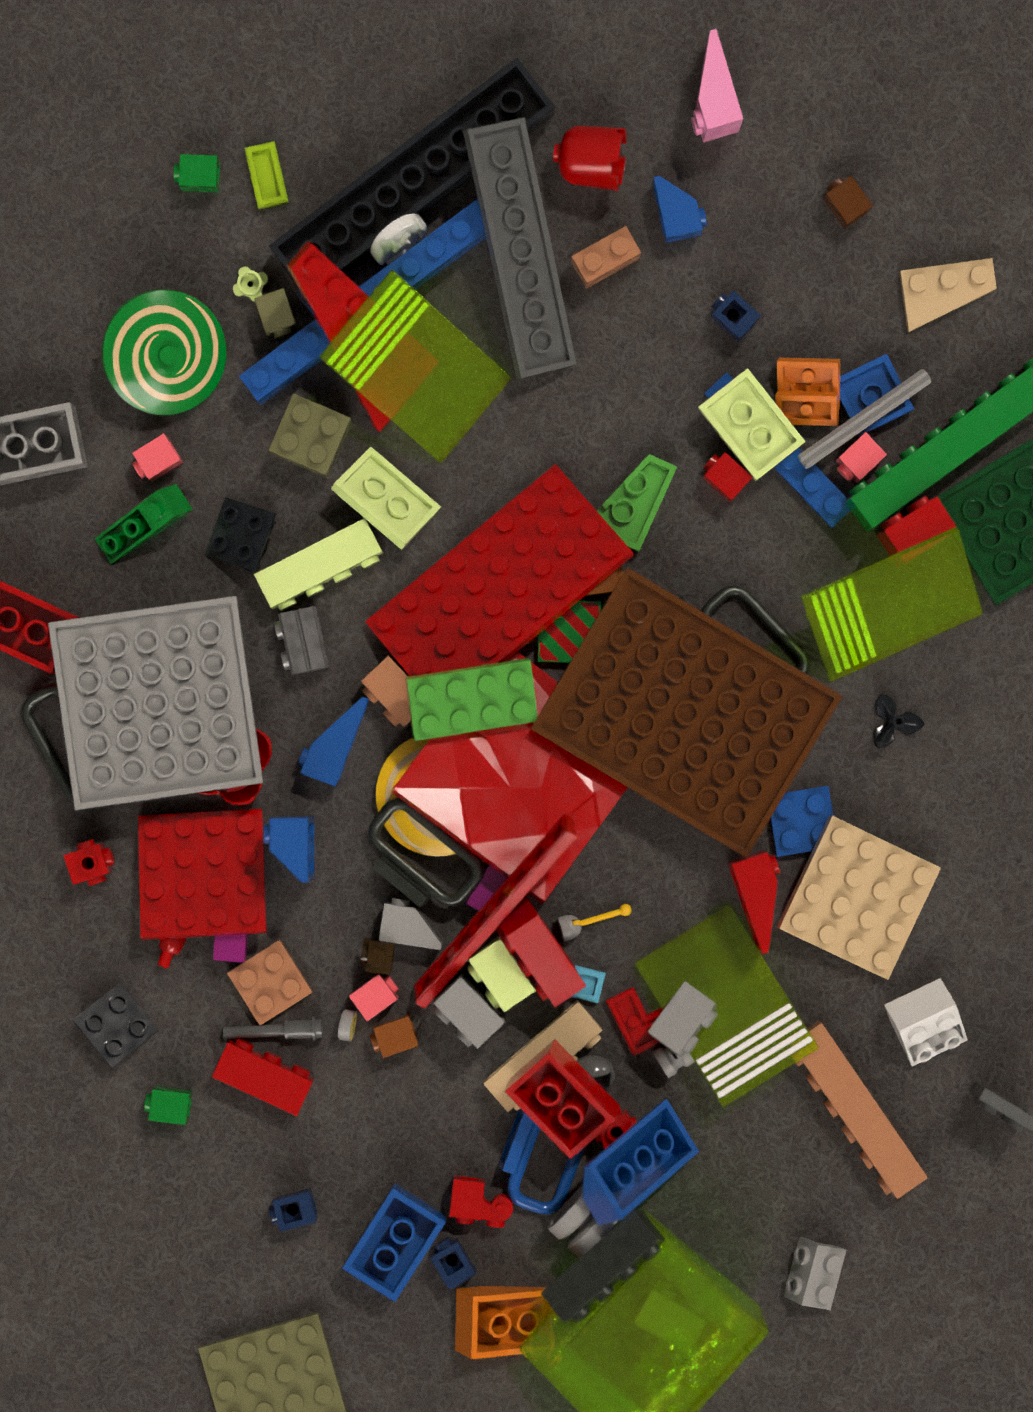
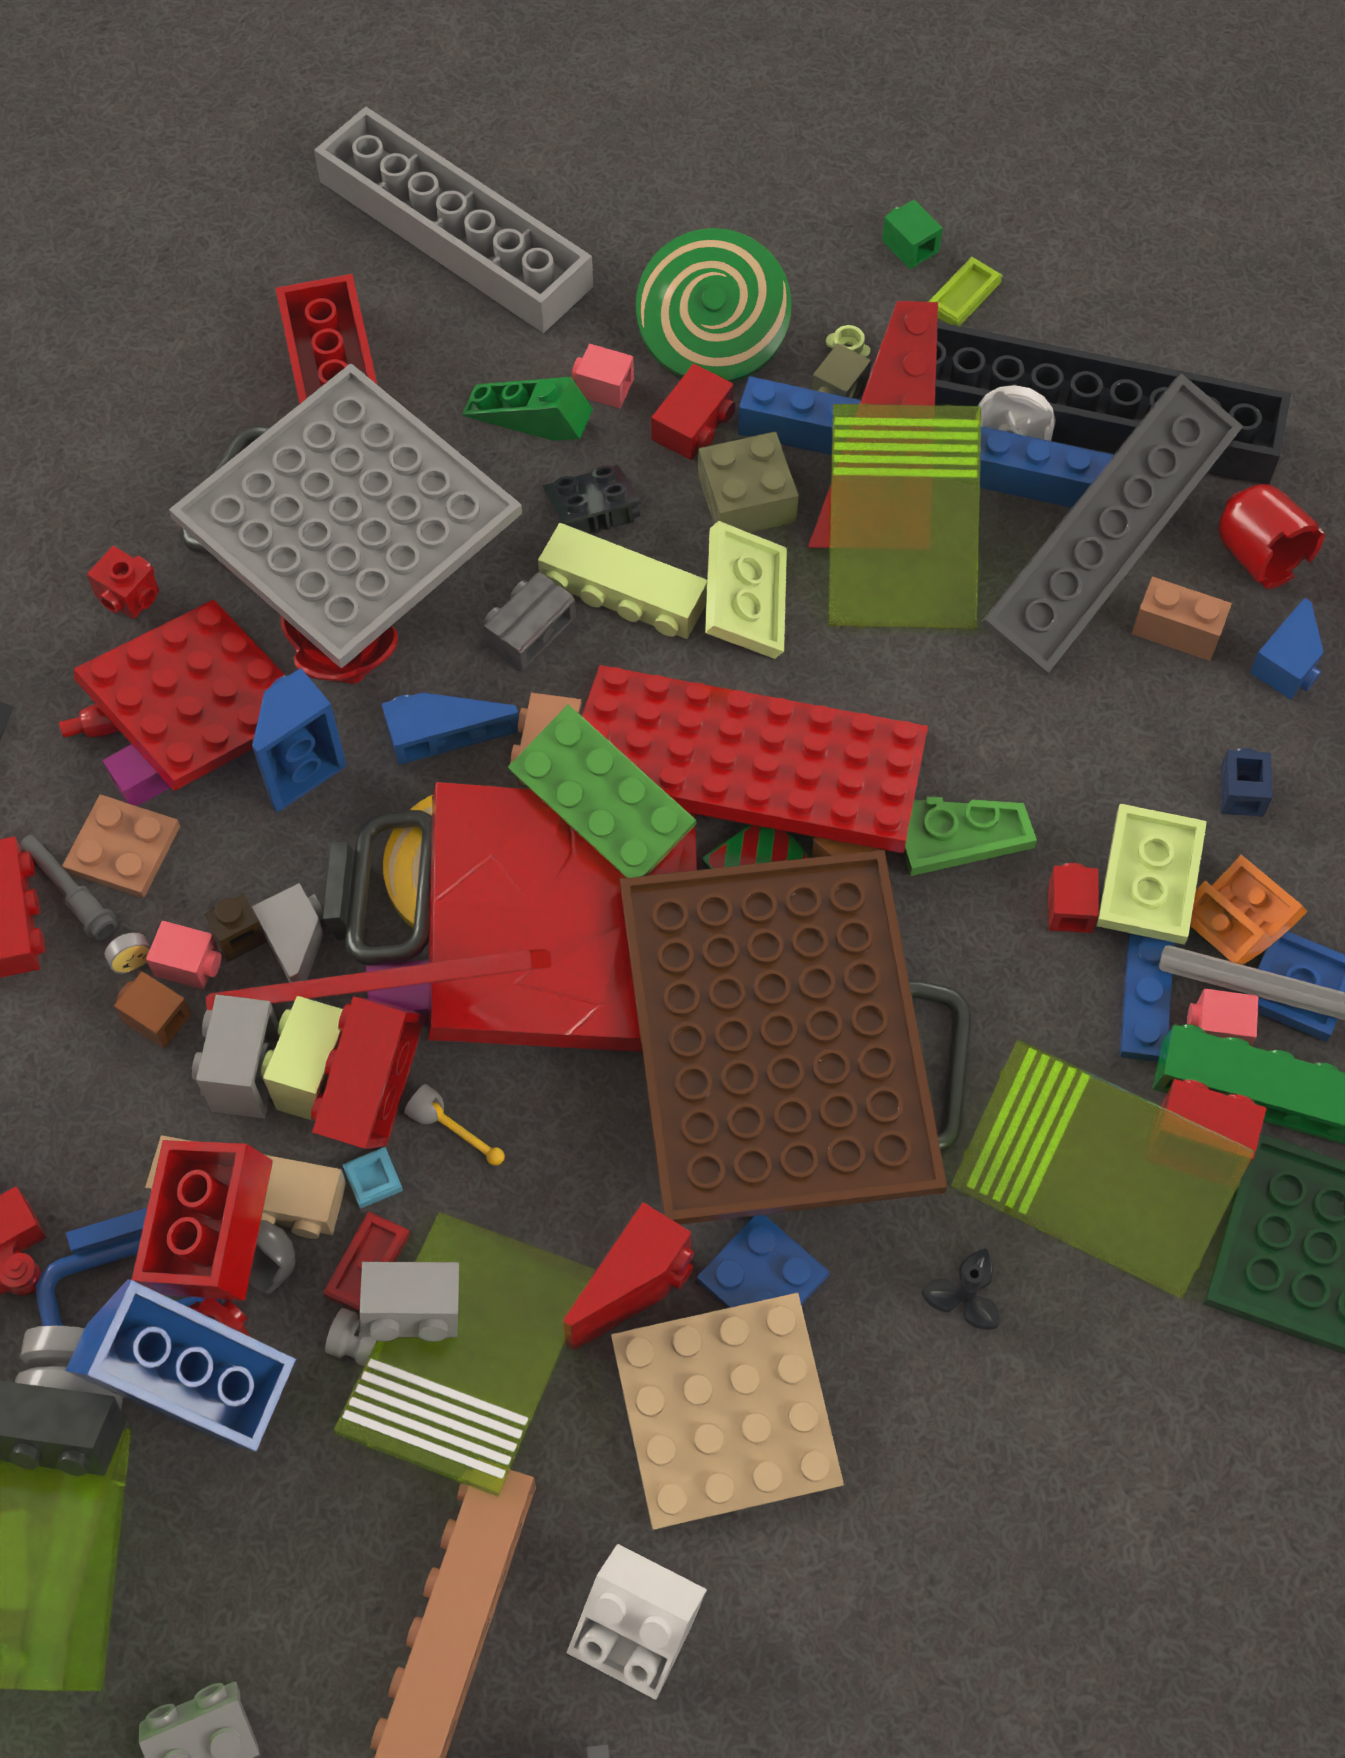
camera: 55 degrees right, 25 degrees down
none -> red brick [651,364,736,460]

